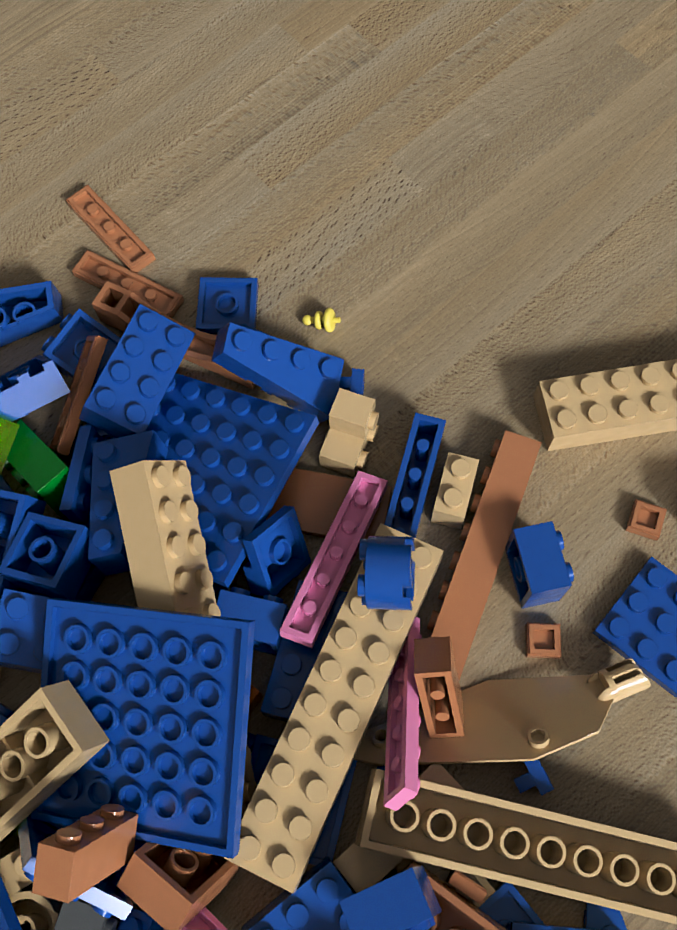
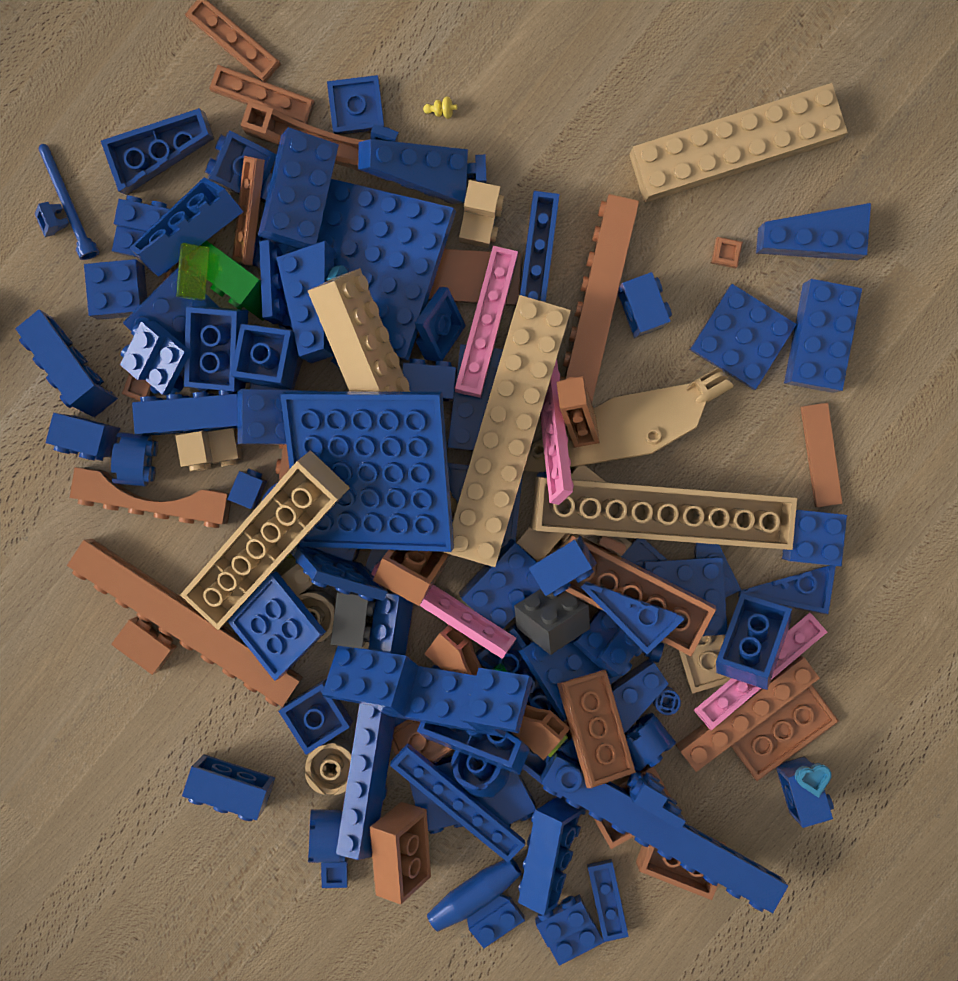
camera: 15 degrees left, 20 degrees up
nougat brick [32,804,138,903] -> none
blue brick [357,536,415,611] -> none
tan brick [431,452,479,530] -> none
blue tile [514,759,554,796] -> none
nougat tile [525,622,561,659] -> none

